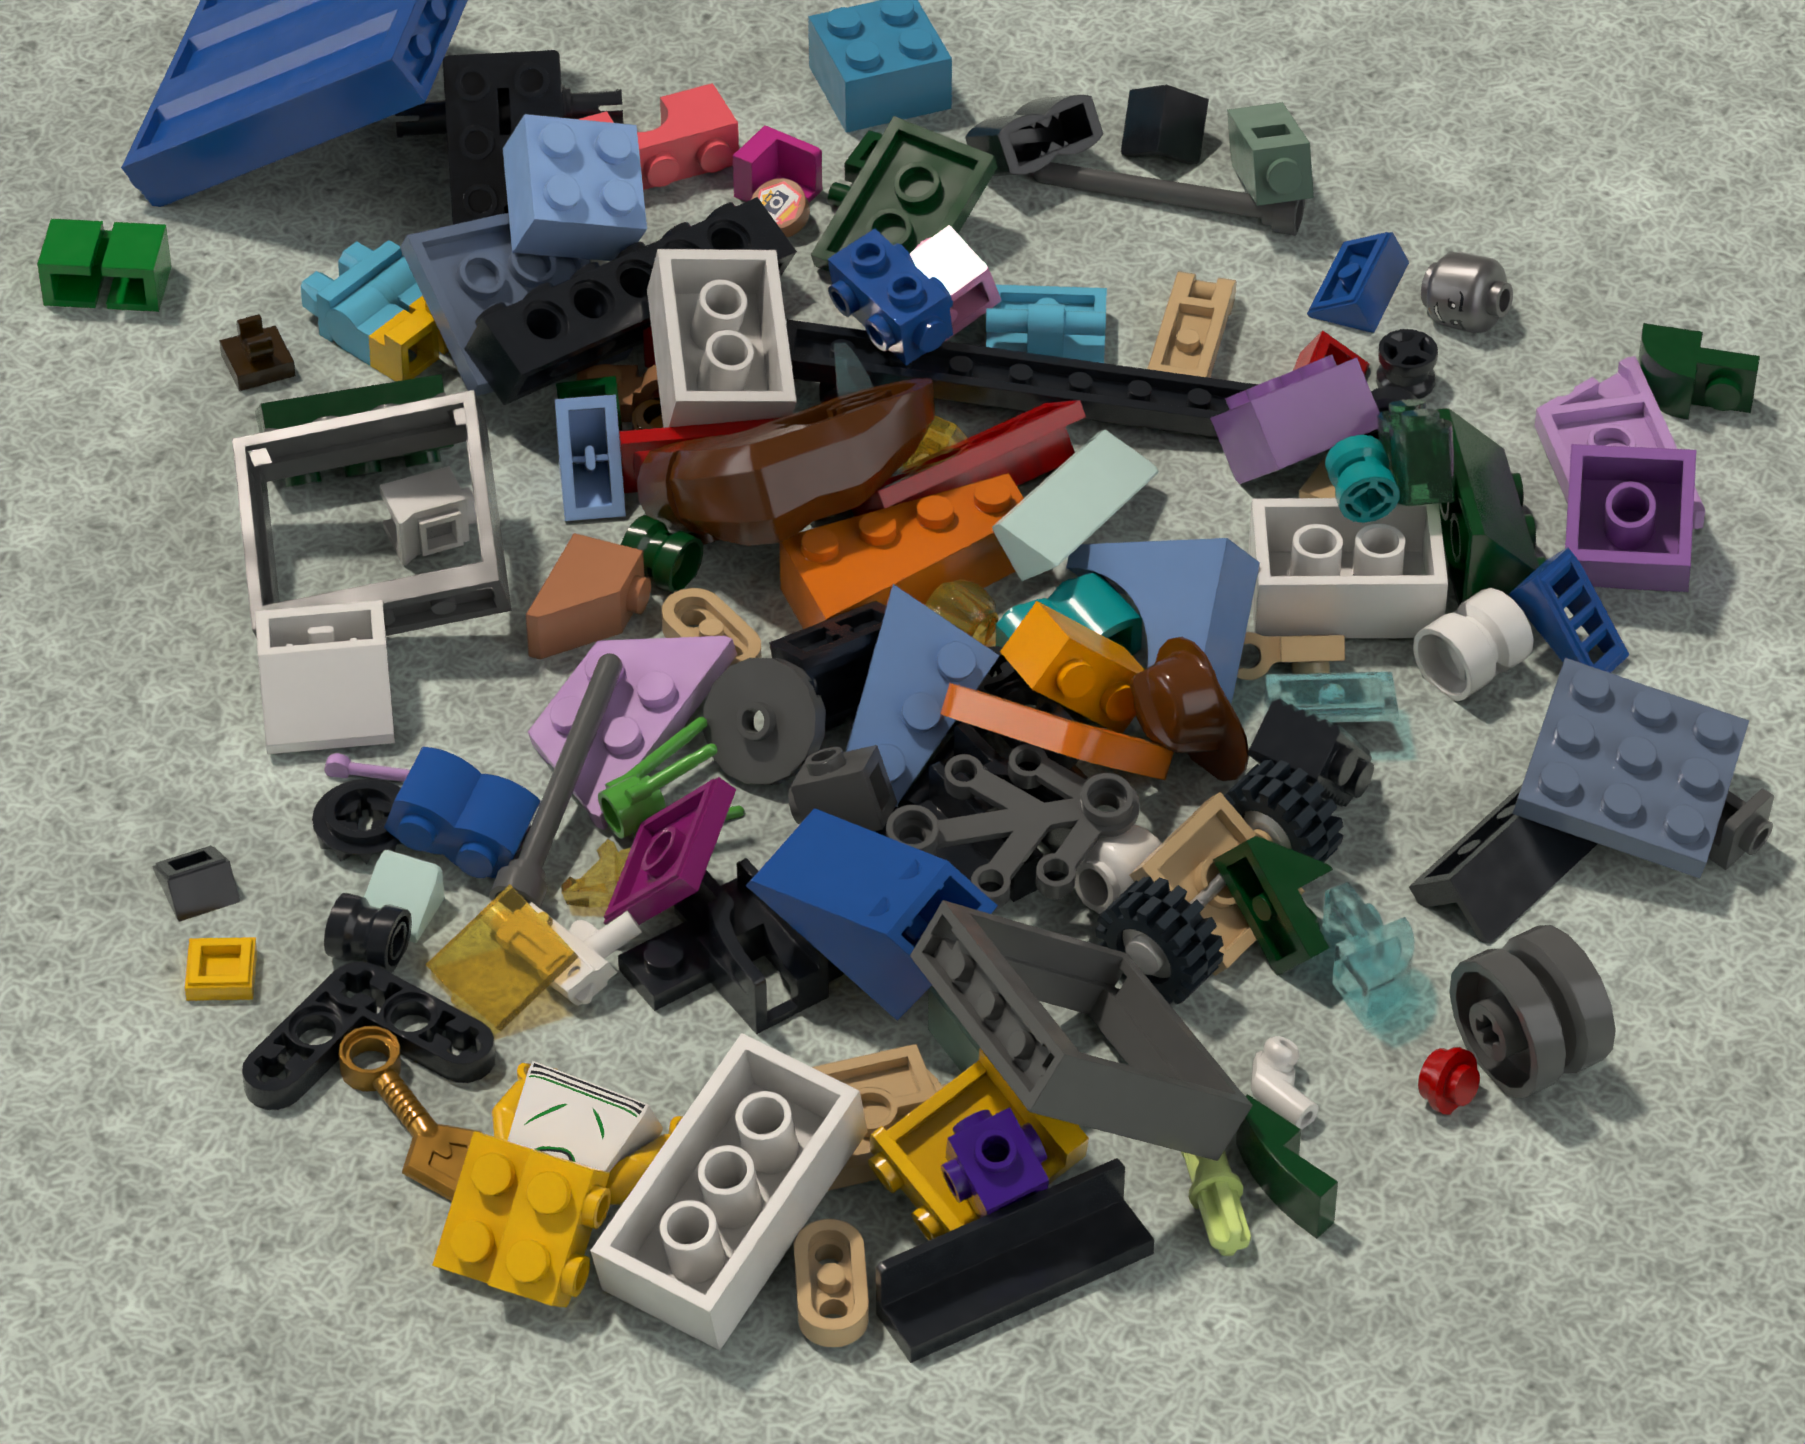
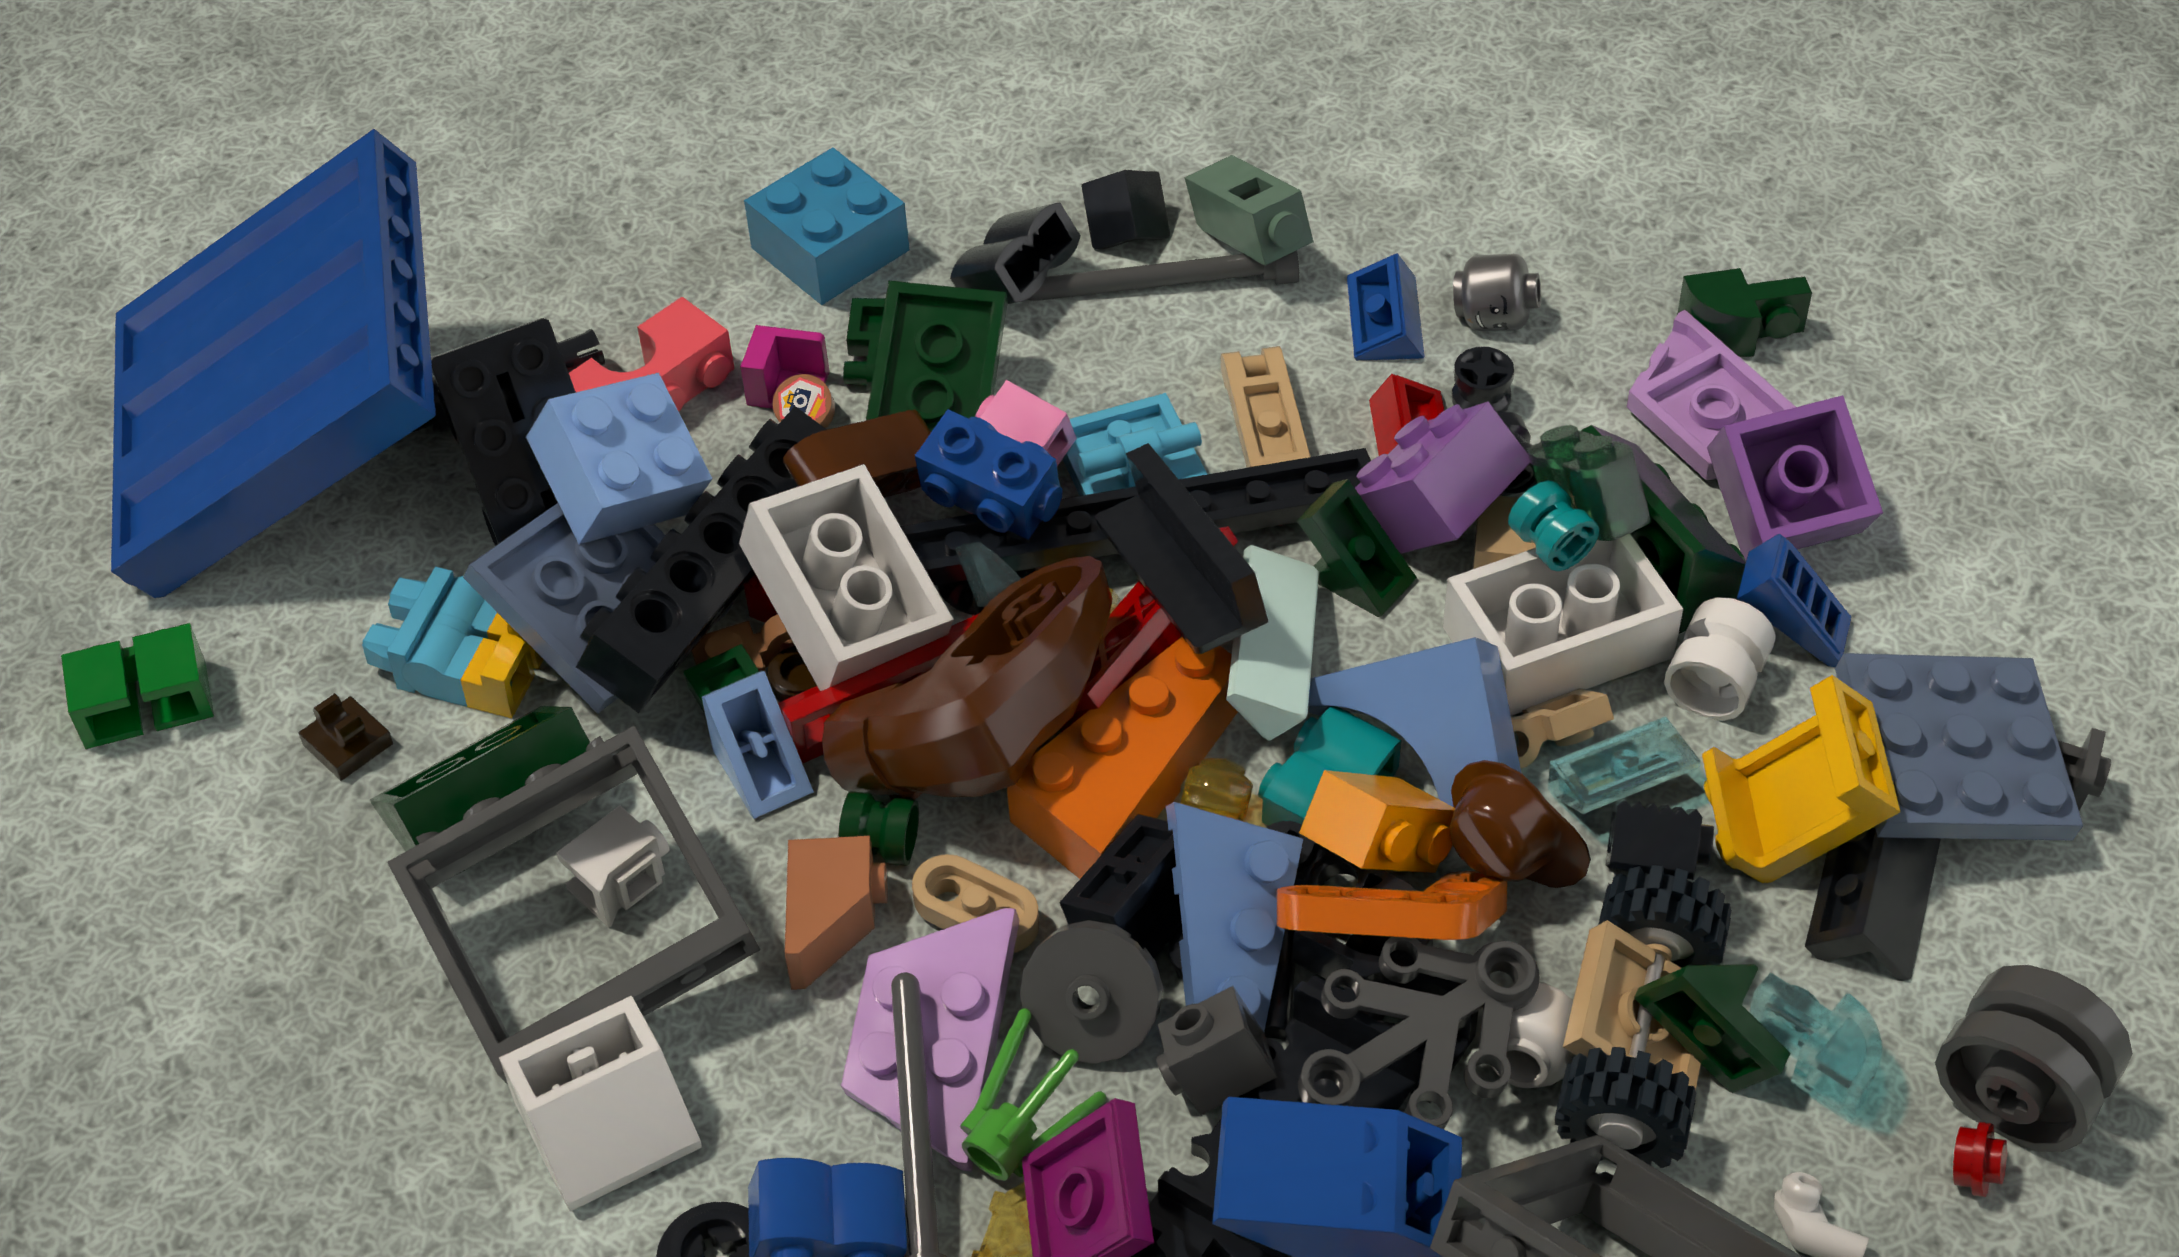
camera: 20 degrees left, 5 degrees up
lavender hinge [324,753,410,782] -> none
none -> reddish brown beam [783,410,931,498]
none -> black panel [1095,443,1268,654]
none -> dark green slope [1297,479,1417,617]
none -> yellow panel [1702,675,1900,883]

